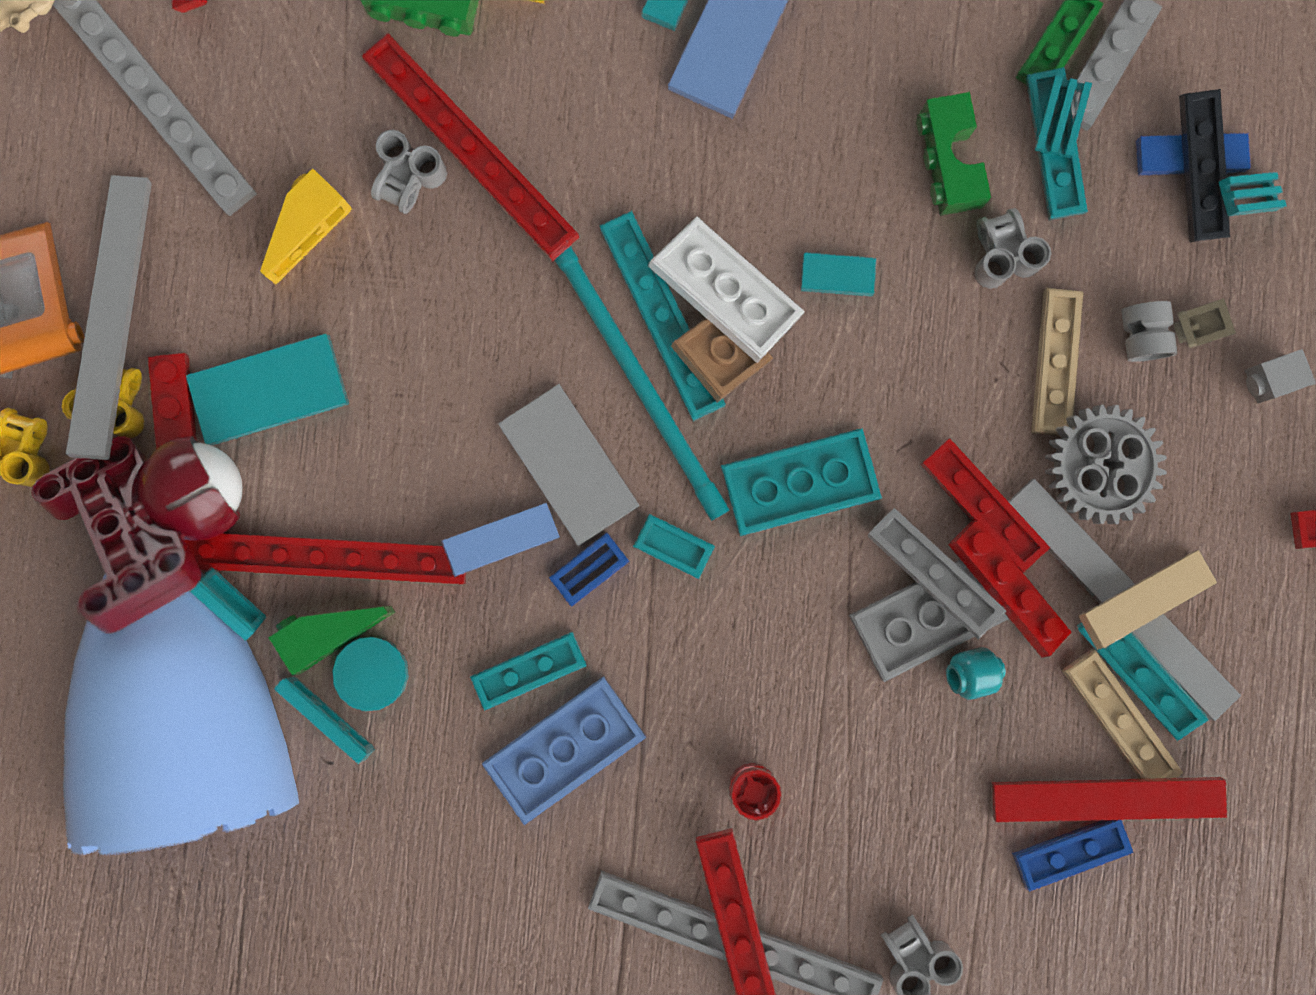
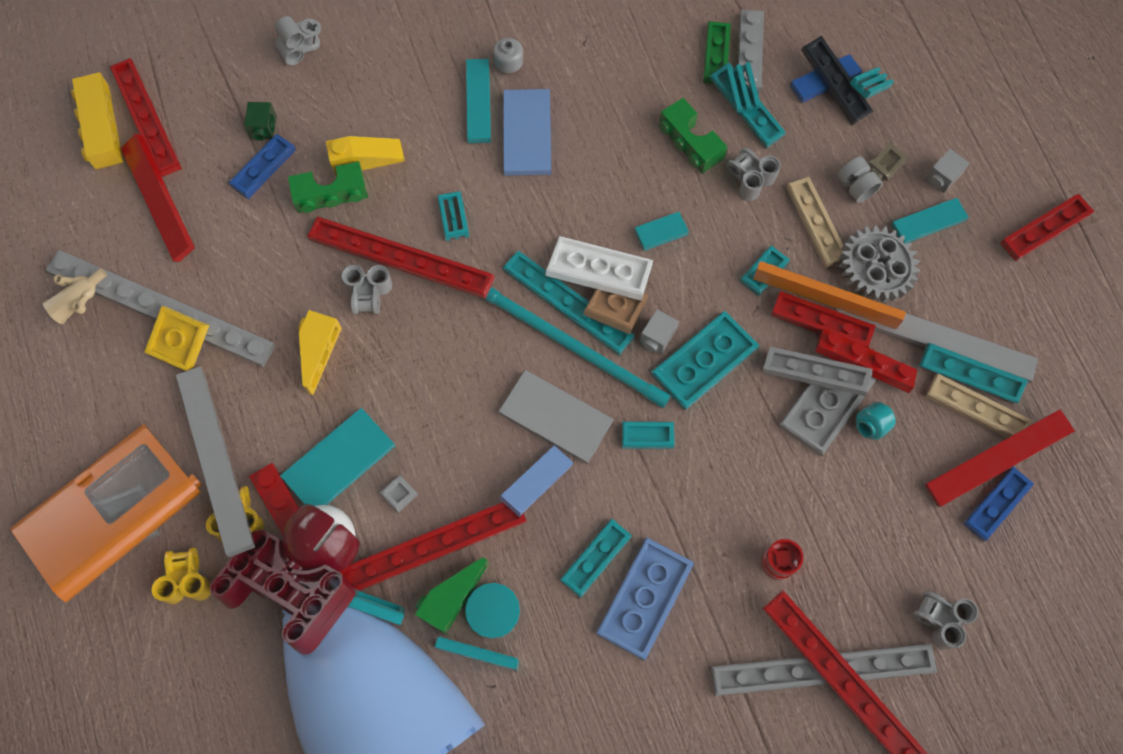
camera: 25 degrees left, 15 degrees down
blue tile [549,533,630,607] -> none
tan tile [1079,550,1217,650] -> none
none -> yellow tile [144,306,210,371]
none -> light grey tile [380,475,418,513]
none -> teal tile [437,191,470,241]
none -> light grey brick [640,309,679,354]
none -> teal tile [740,245,790,297]
none -> orange tile [753,261,906,329]
none -> teal tile [891,198,969,244]

